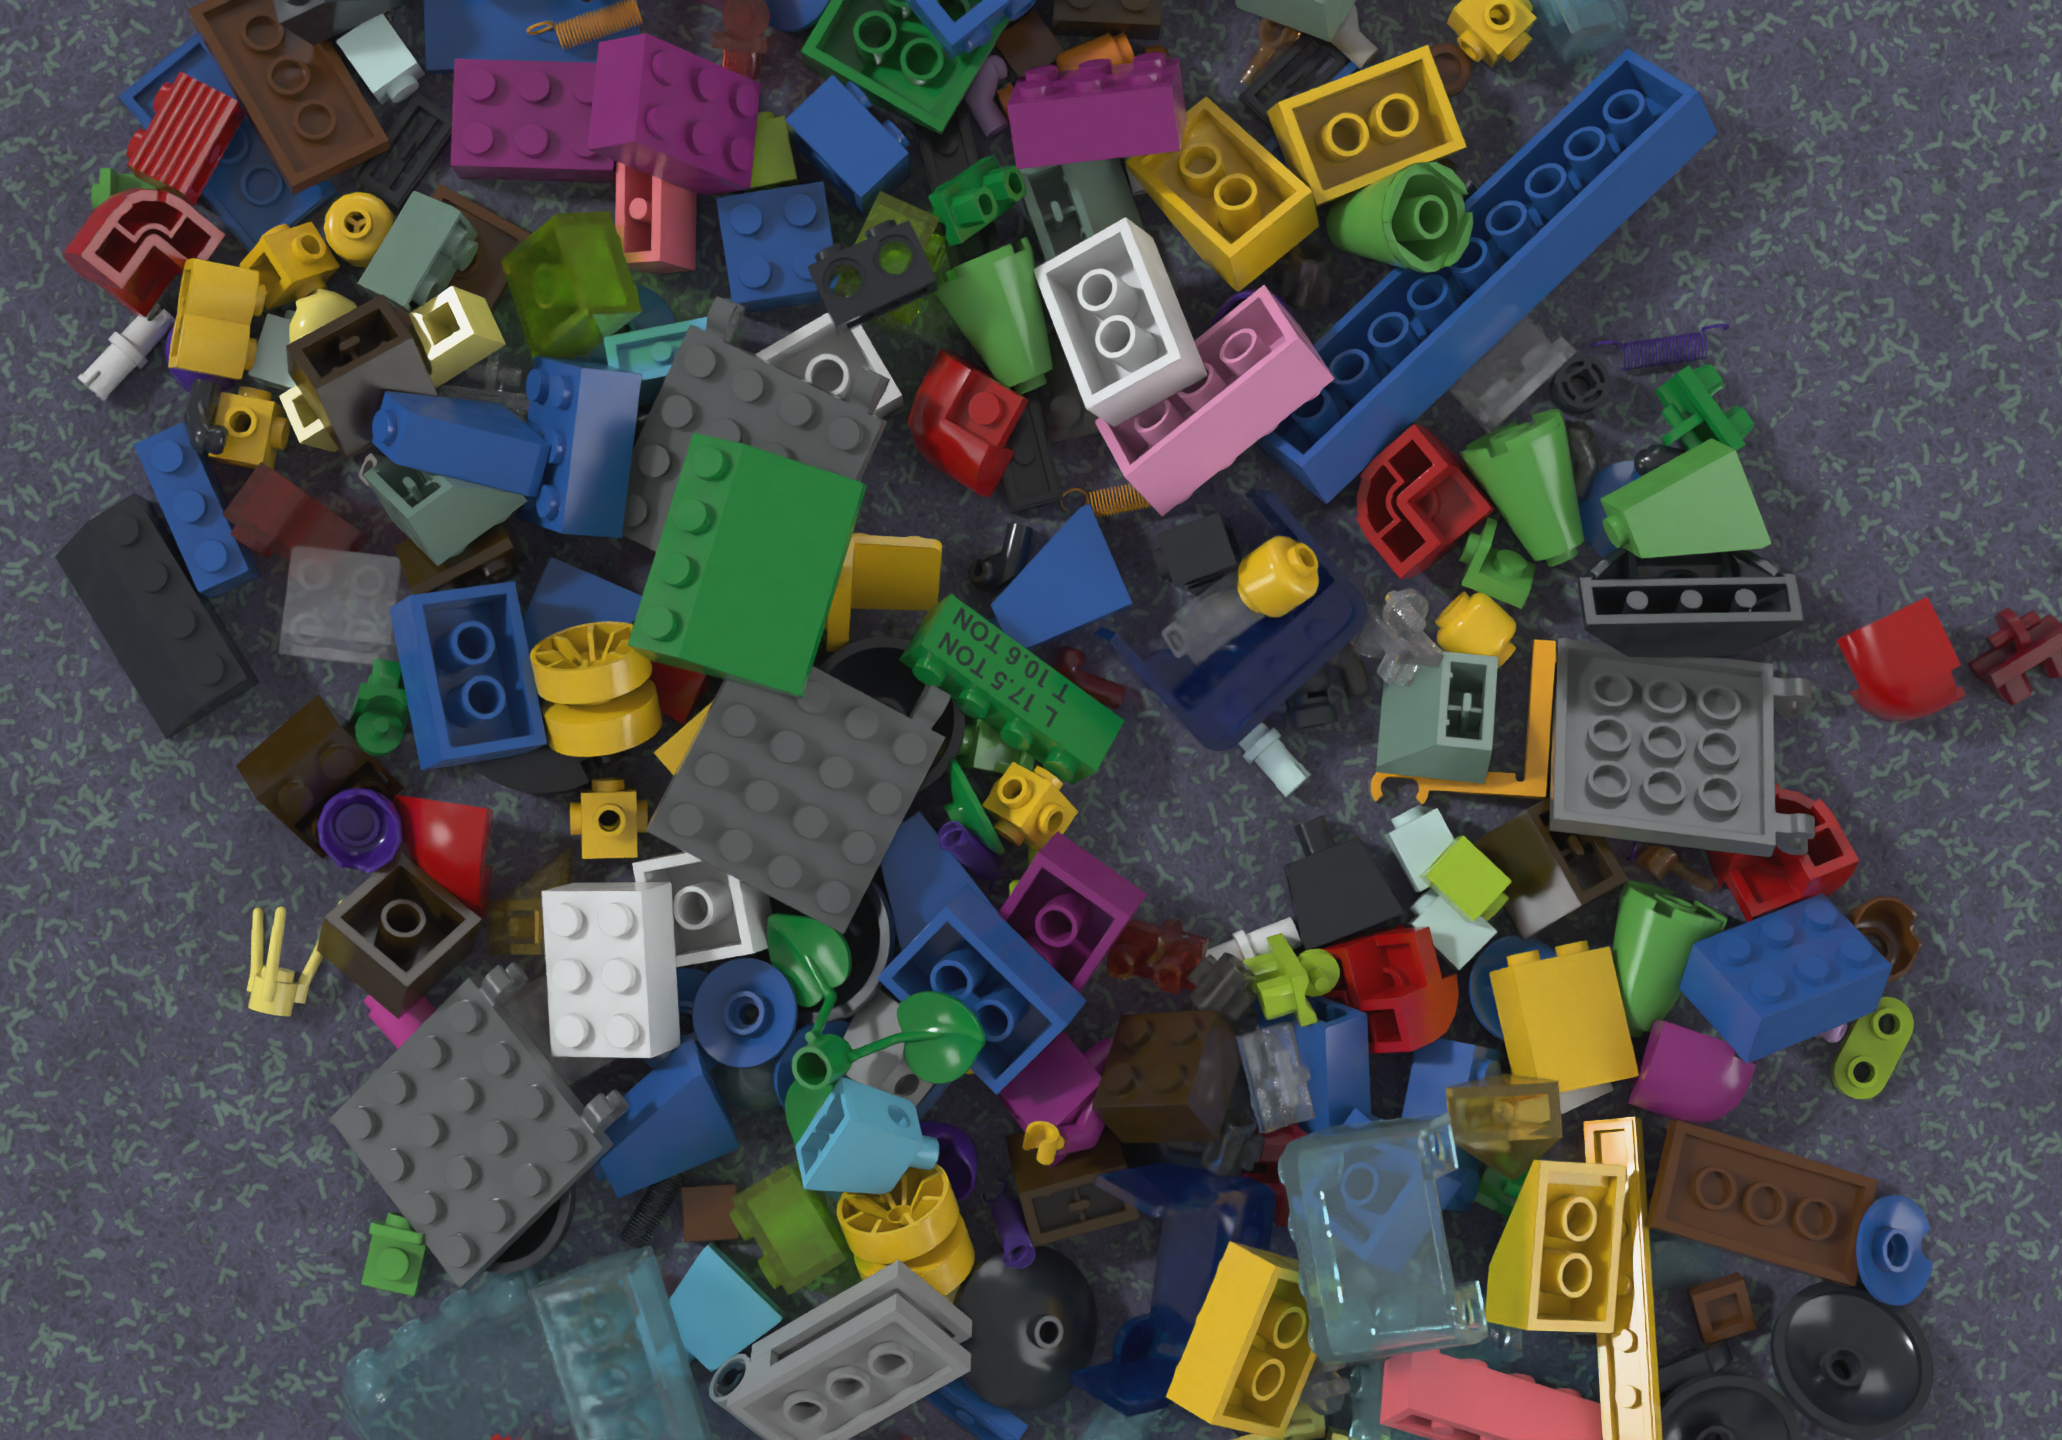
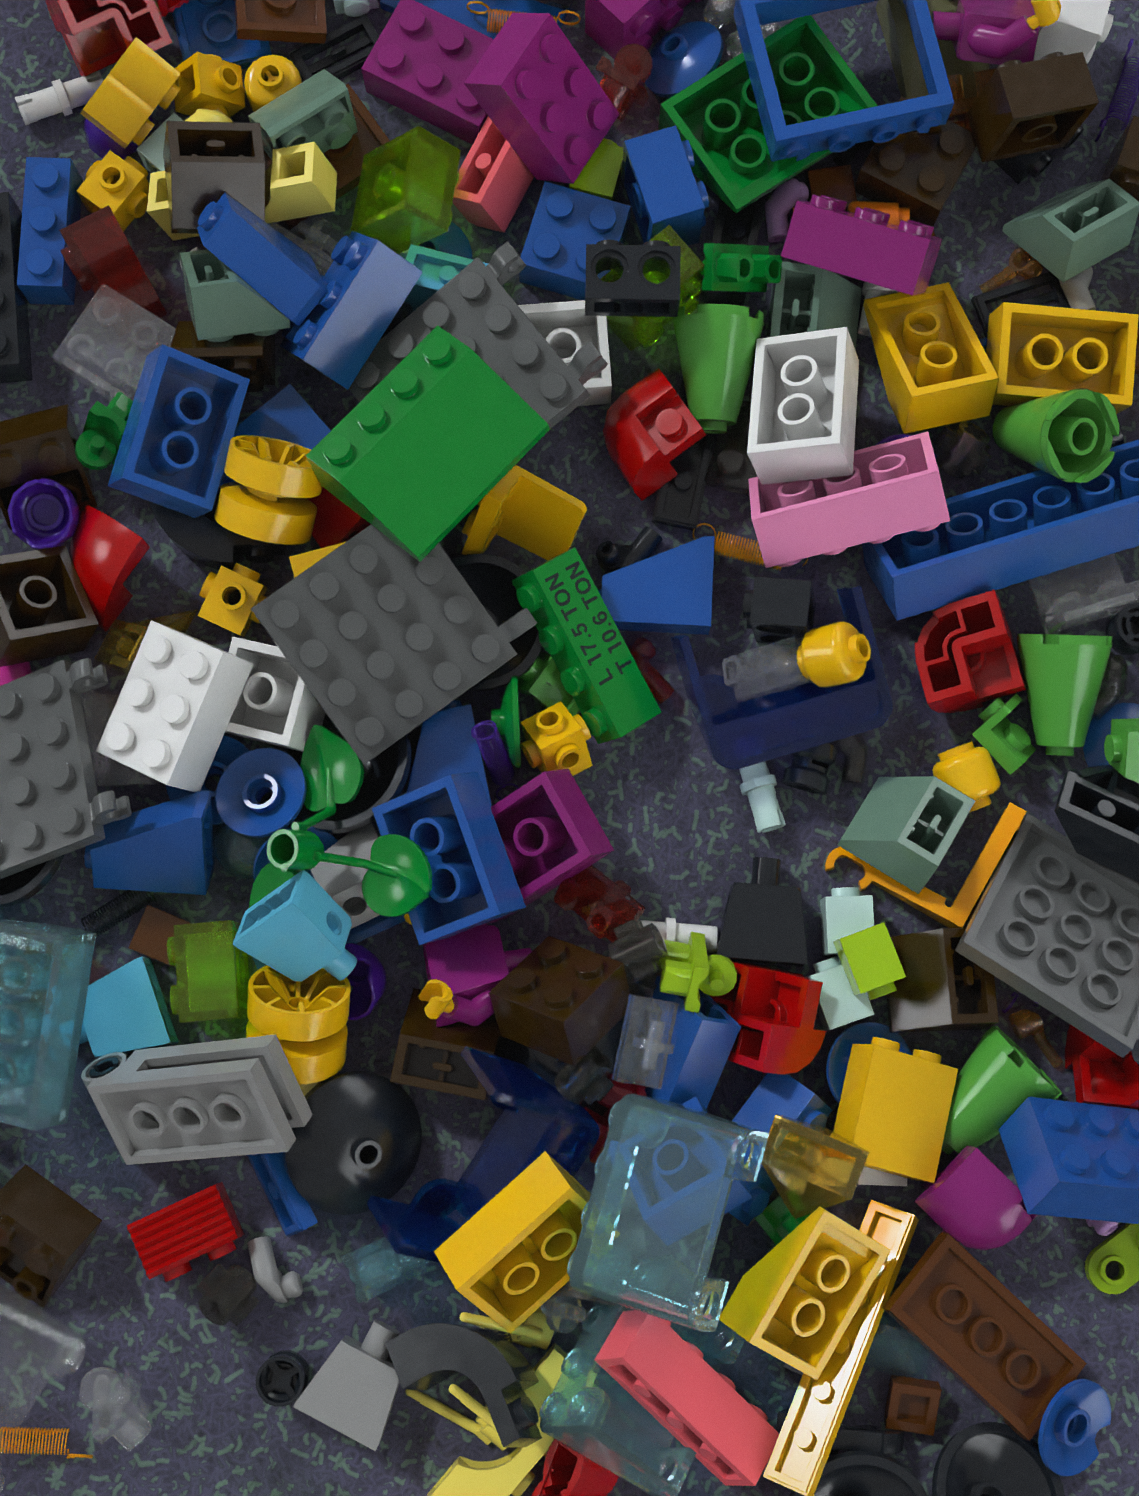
camera: 30 degrees right, 5 degrees down
black arm [184,379,228,455] -> none
dark purple piece [983,1179,1035,1269] -> none
clear hips [1347,588,1445,686] -> none

